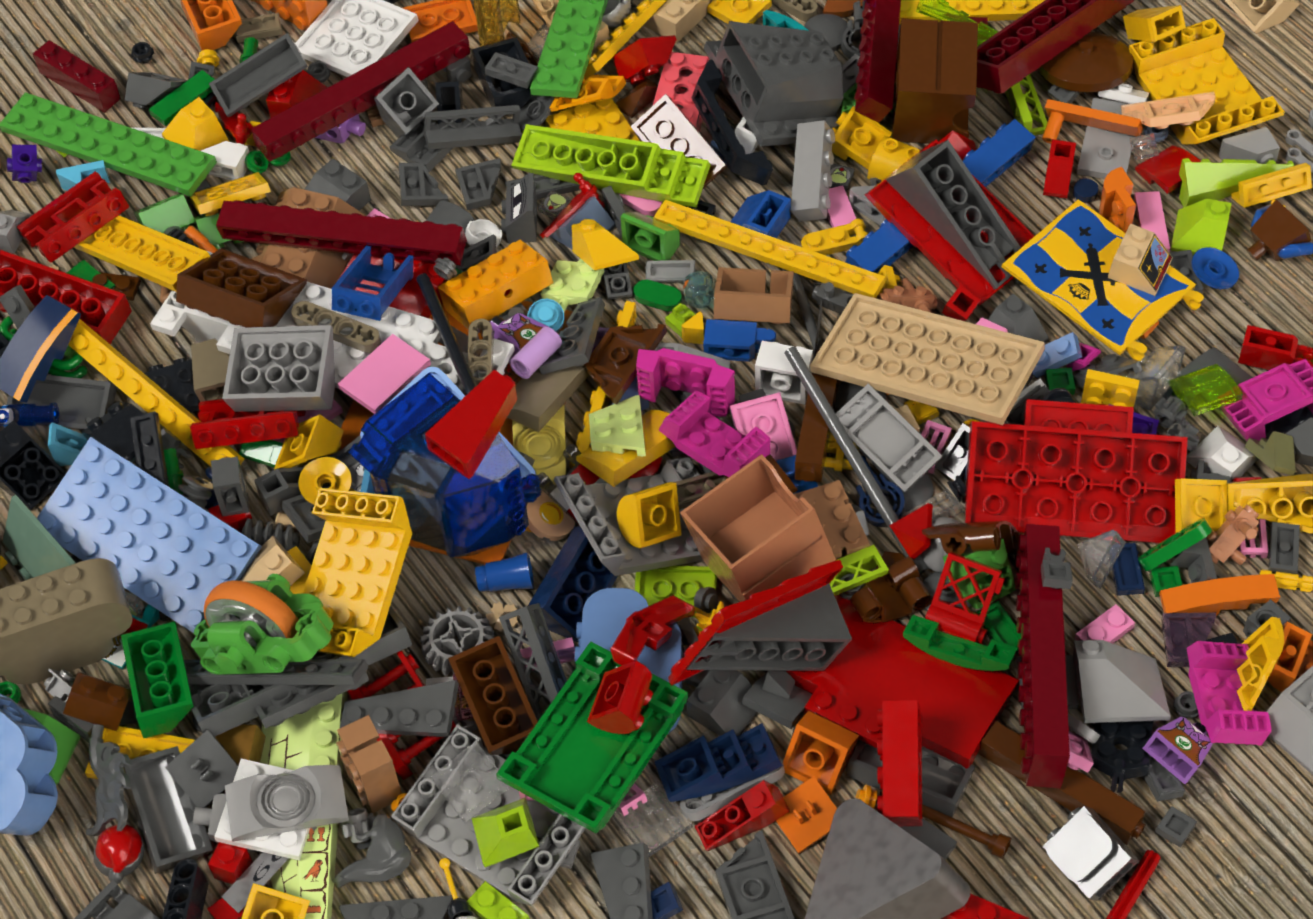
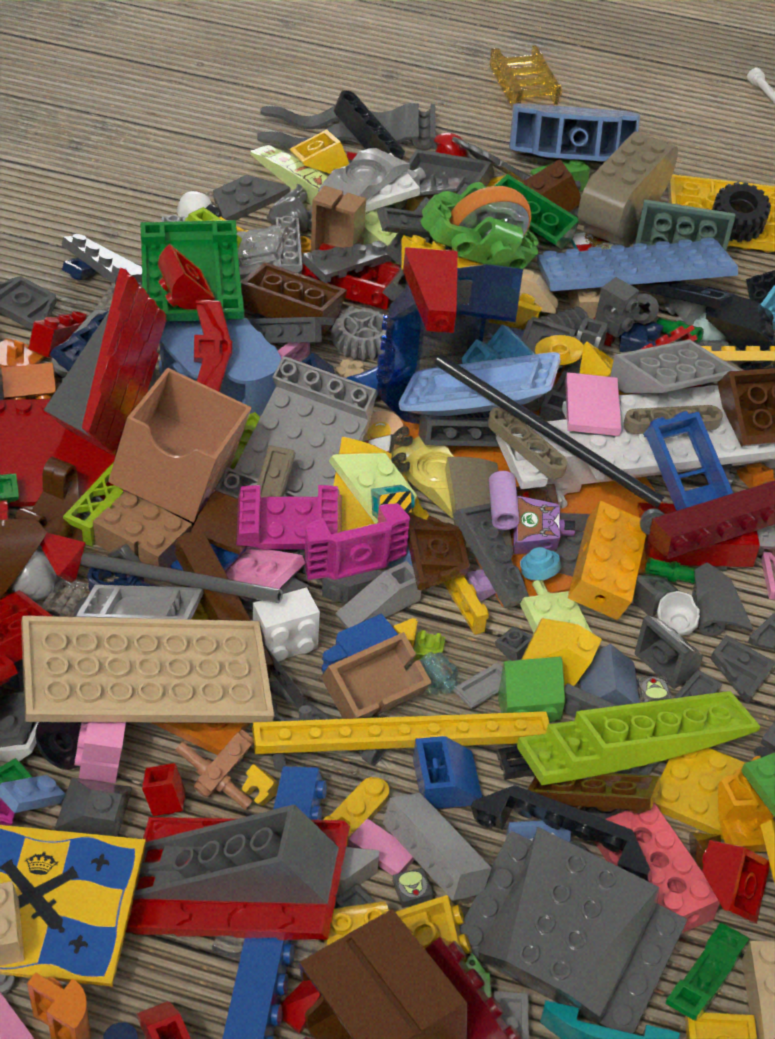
camera: 135 degrees right, 10 degrees down
red piece [540,173,605,238] -> none
yellow brick [617,482,682,548] -> none
green tile [634,280,682,312] -> none
none -> brick [371,485,415,519]
none -> green slope [665,922,750,1021]

